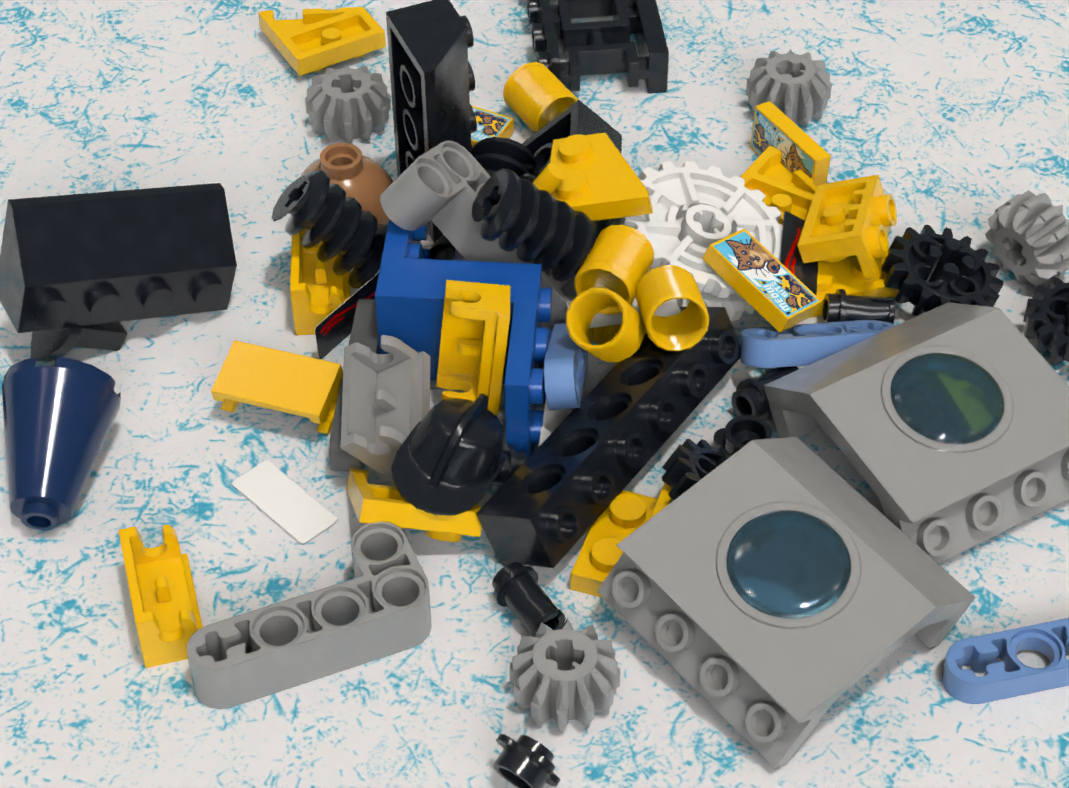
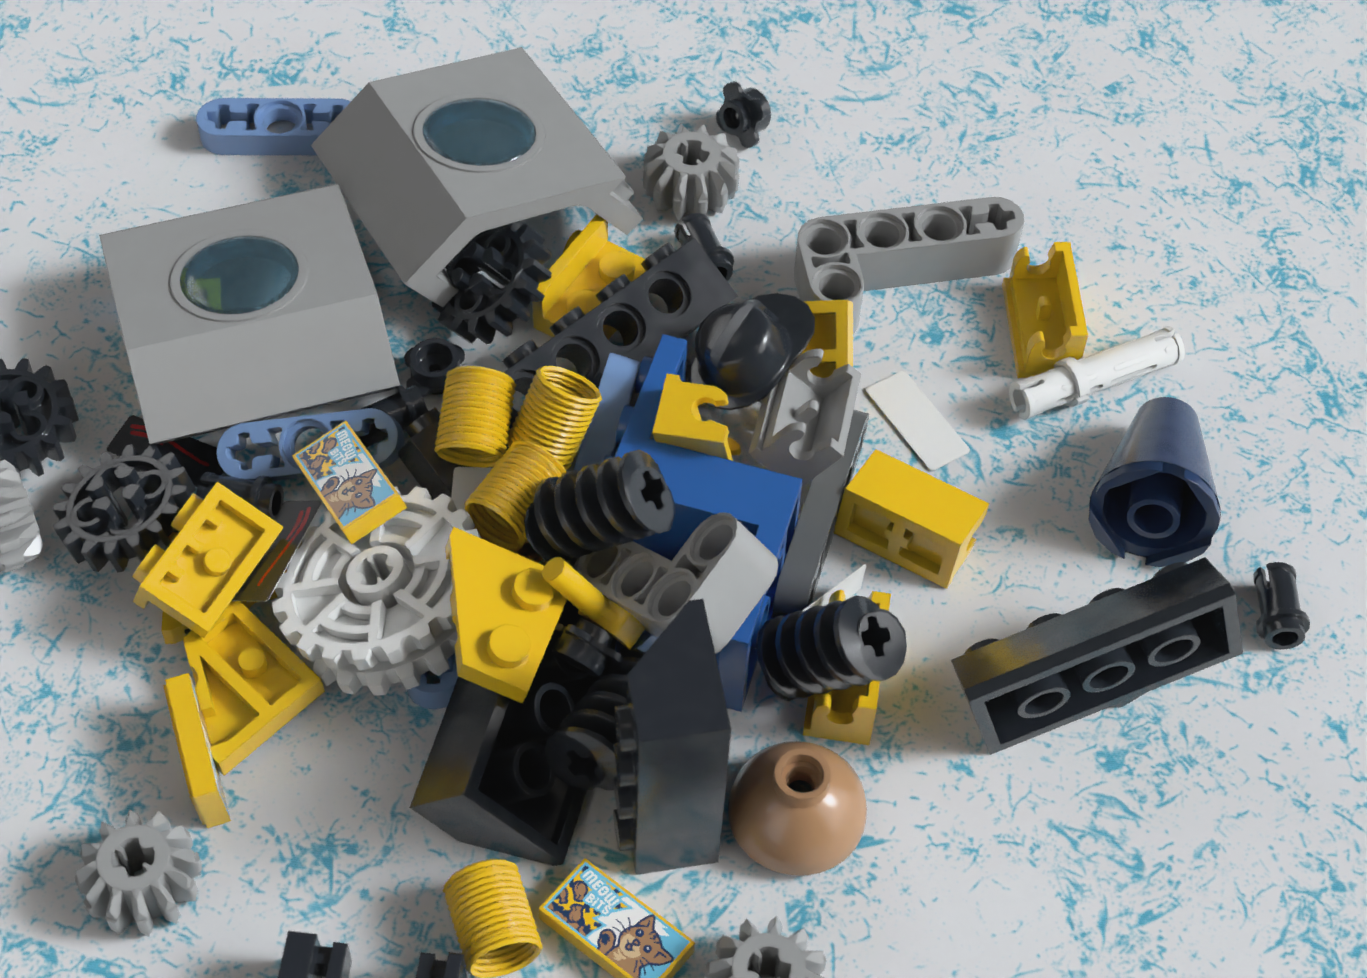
camera: 170 degrees left, 10 degrees up
none -> white pin [1009,326,1185,420]

